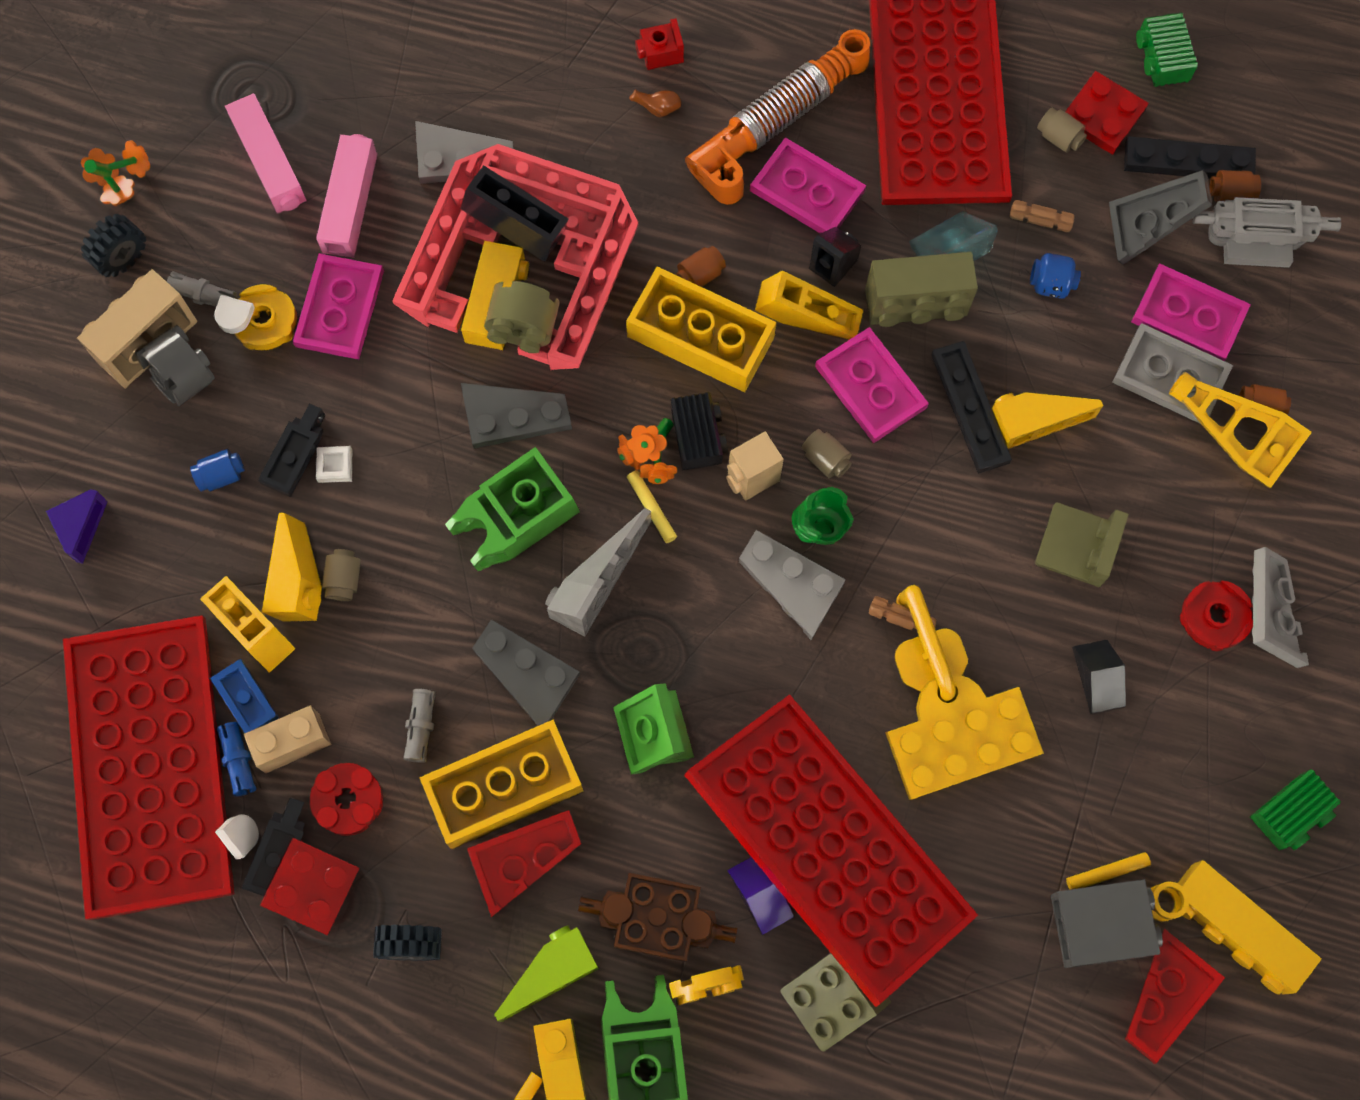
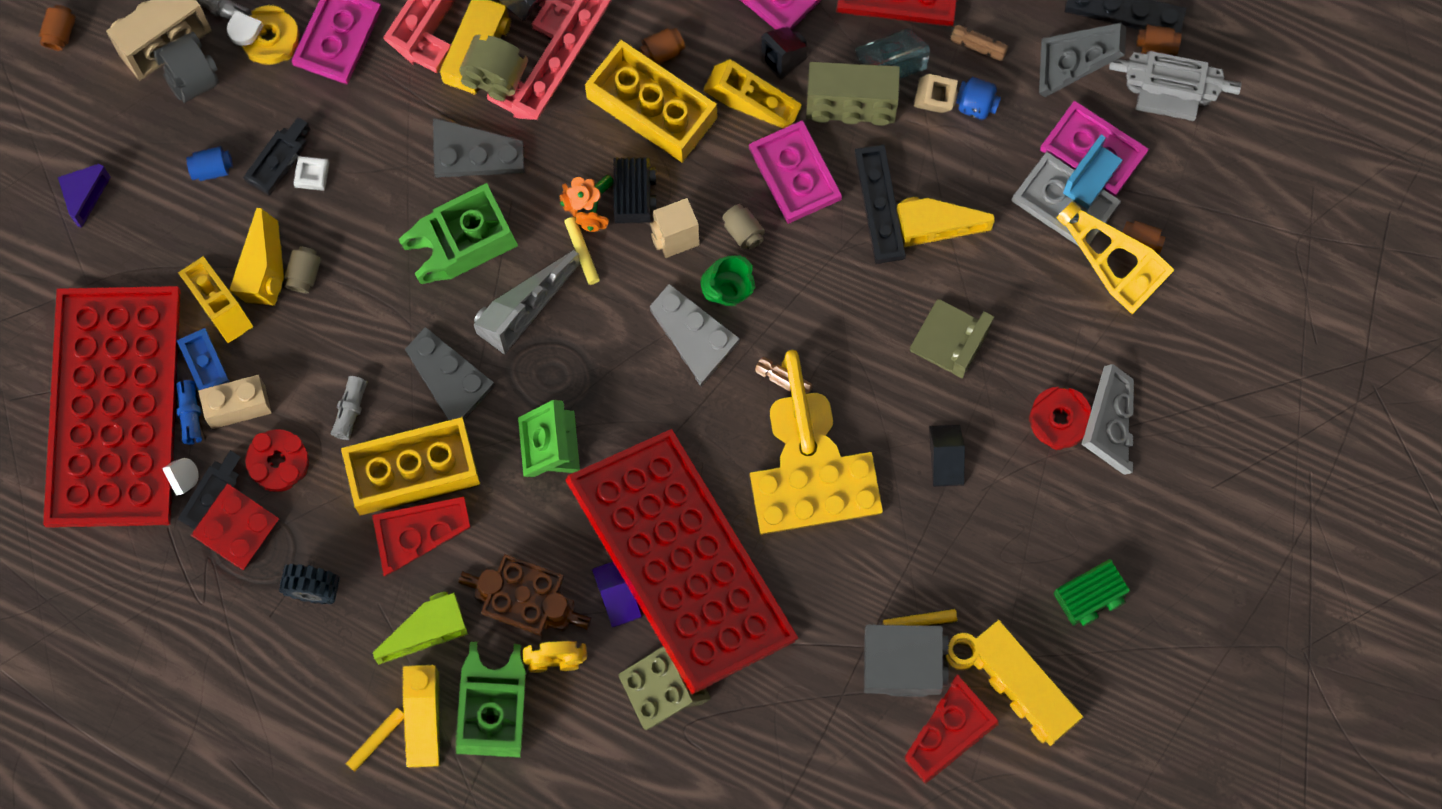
camera: 10 degrees right, 0 degrees up
none -> dark orange brick [39,5,76,51]
none -> tan brick [914,74,958,113]
none -> dark azure panel [1063,134,1122,209]

